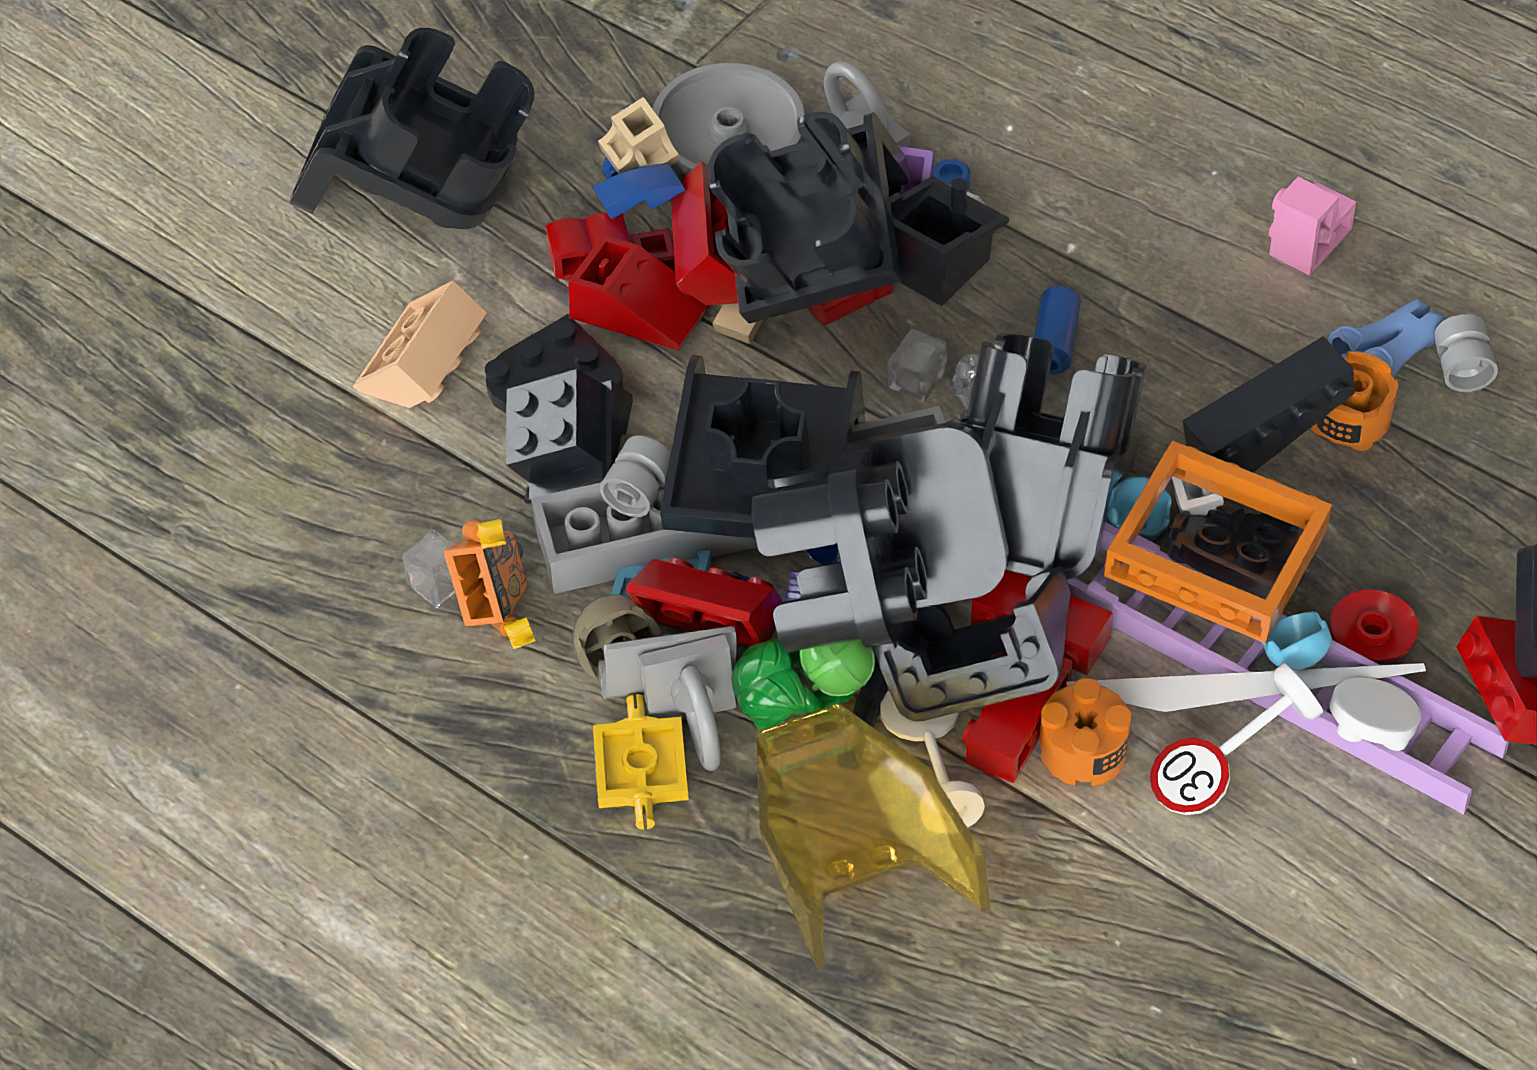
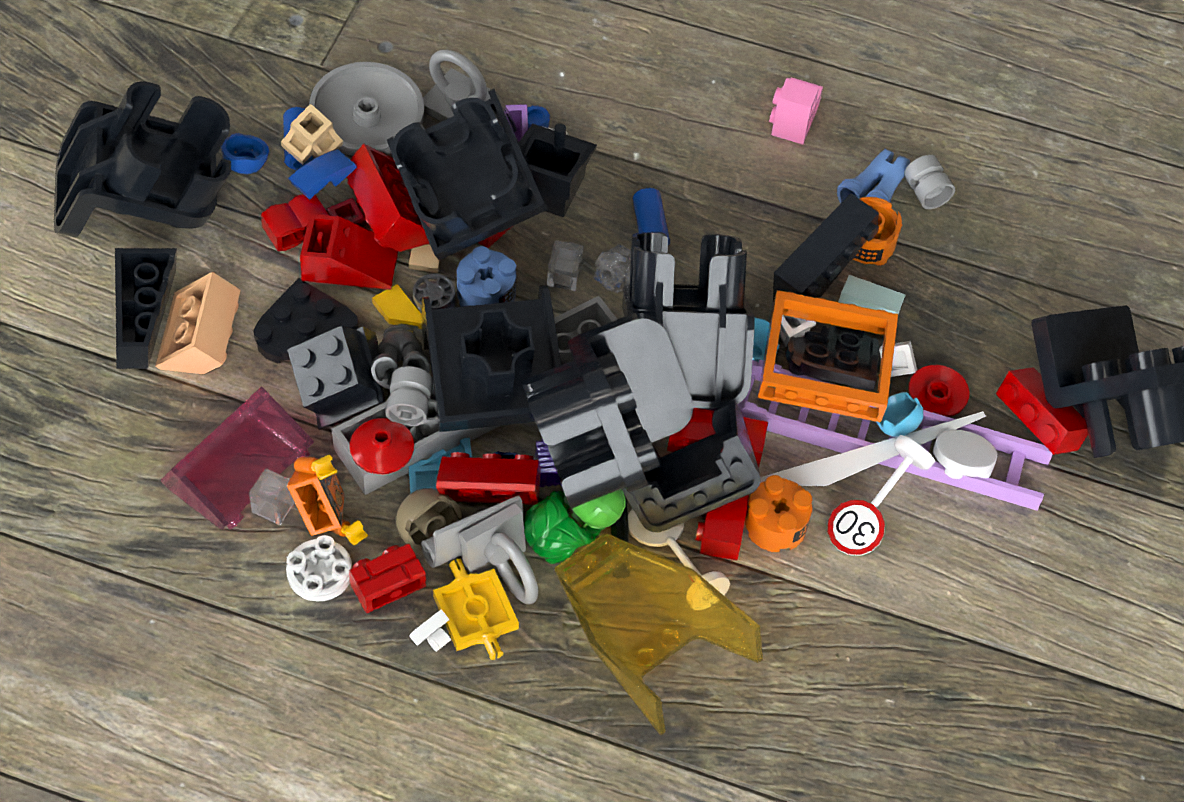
camera: 25 degrees left, 5 degrees up
none -> black wedge [115,248,177,369]
none -> clear pink windscreen [160,386,314,530]
none -> blue helmet [221,133,269,174]
none -> white tile [286,535,352,601]
none -> red brick [349,544,426,613]
none -> red dish [350,418,414,475]
none -> dark grey piece [371,324,430,389]
none -> yellow tile [372,284,422,330]
none -> white tile [409,609,451,652]
none -> flat silver wheel [413,274,455,314]
none -> medium blue brick [457,246,516,307]
none -> light aqua brick [838,275,905,314]
none -> white tile [879,341,917,377]

